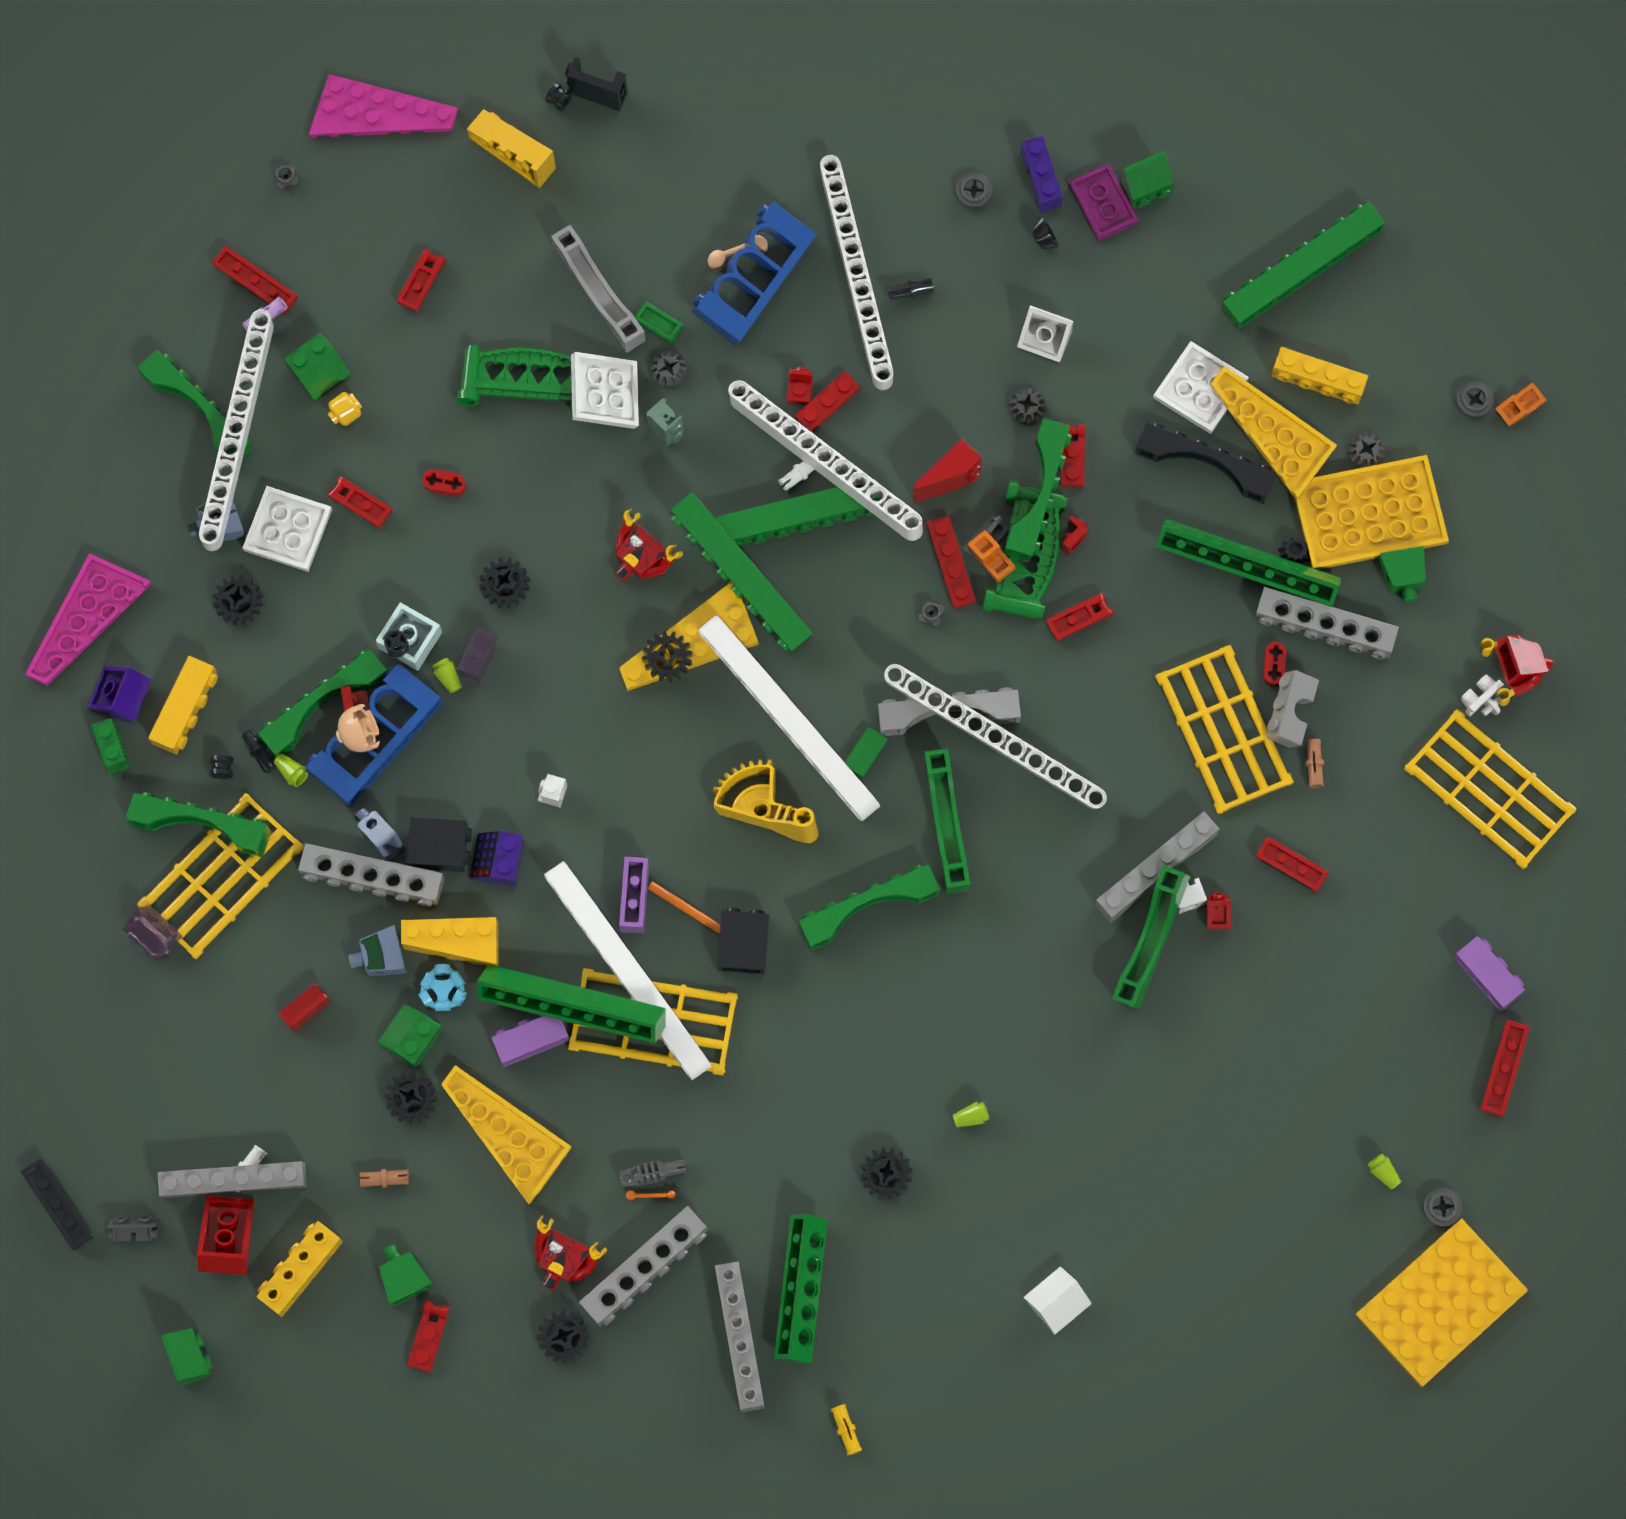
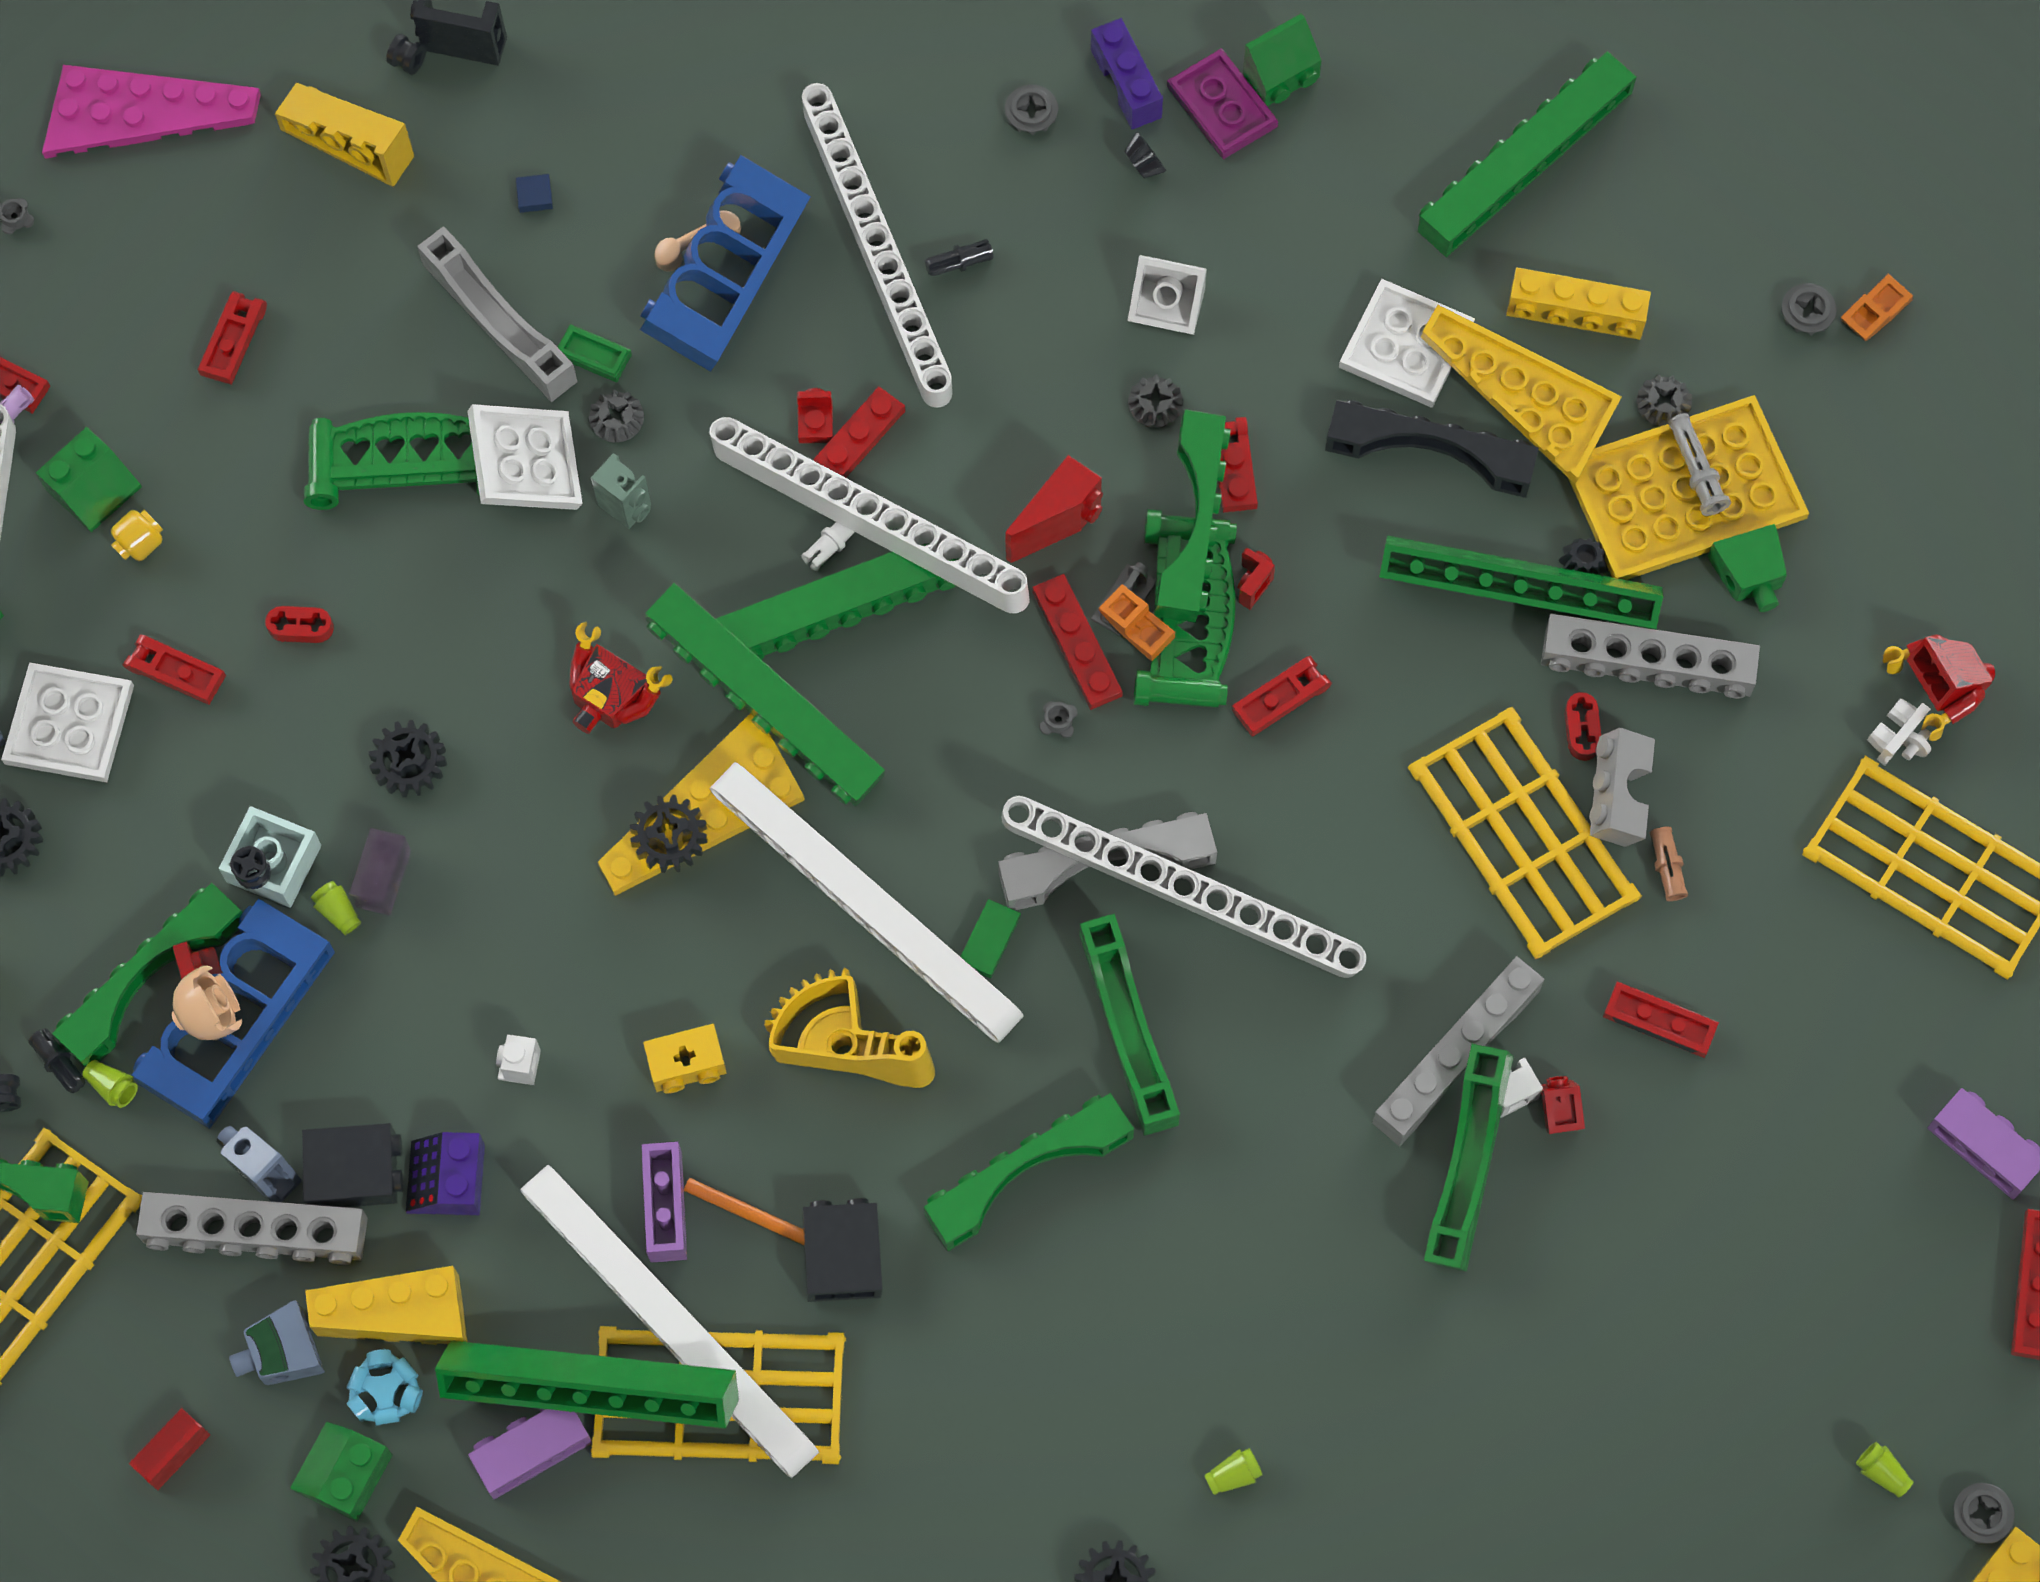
camera: 10 degrees left, 5 degrees down
none -> dark blue tile [516,174,553,213]
none -> yellow brick [643,1023,727,1094]
none -> light grey pin [1668,413,1731,516]

